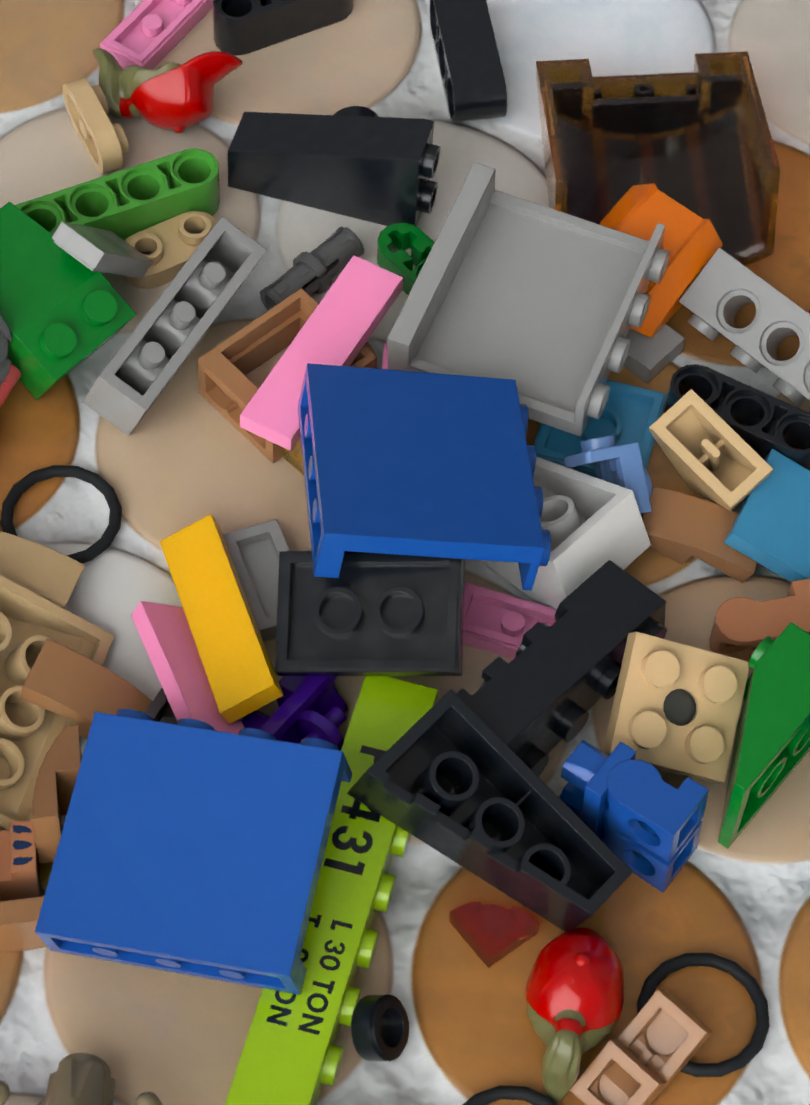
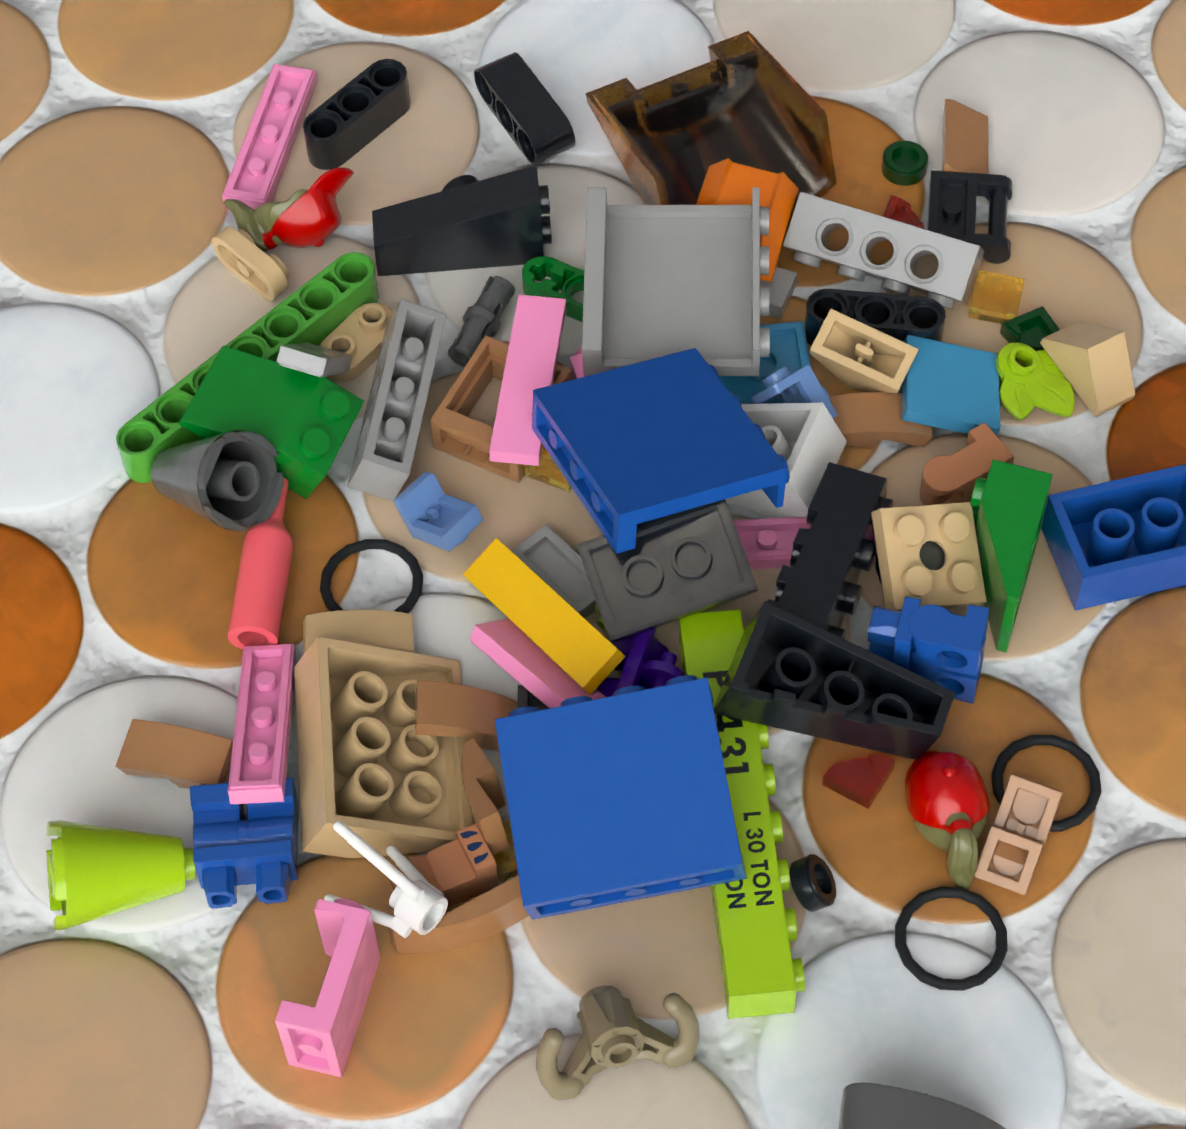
camera: 15 degrees left, 0 degrees up
none -> medium blue bracket [394,471,483,552]

